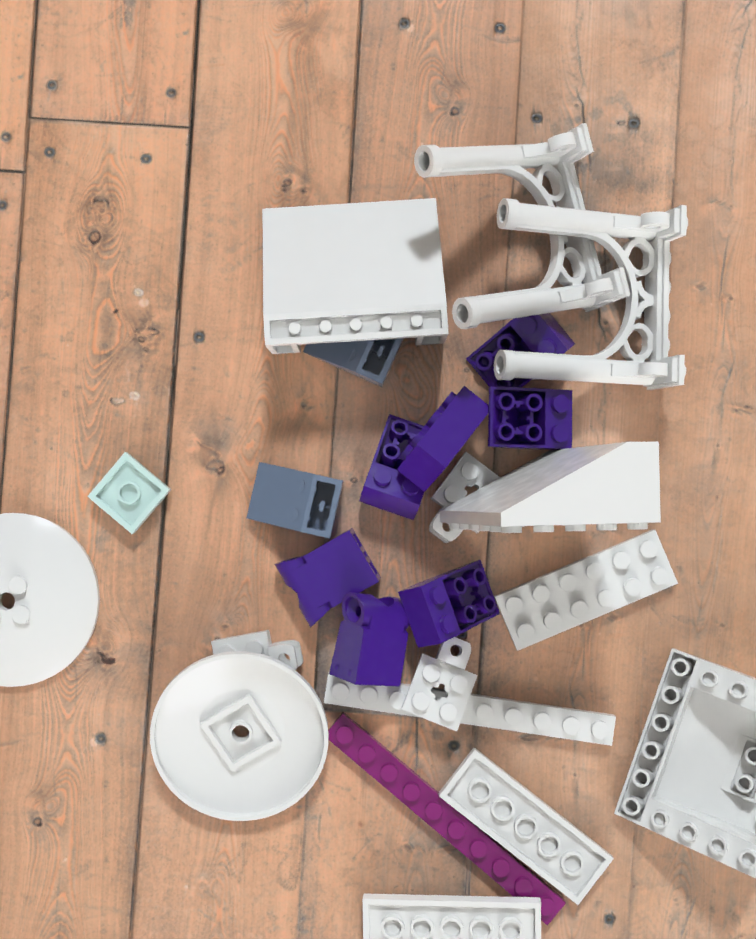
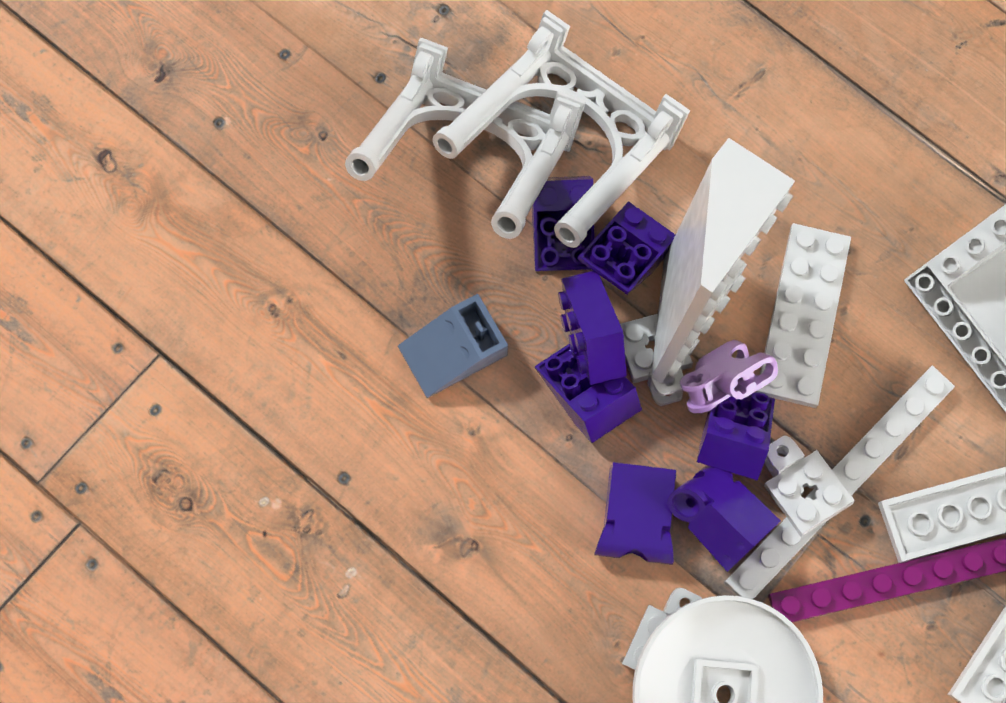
camera: 60 degrees left, 15 degrees down
light aqua plate [87,452,171,534] -> none
sand blue slope [247,462,344,539] -> none
white slope [262,198,449,354] -> none
none -> lavender piece [680,340,778,413]

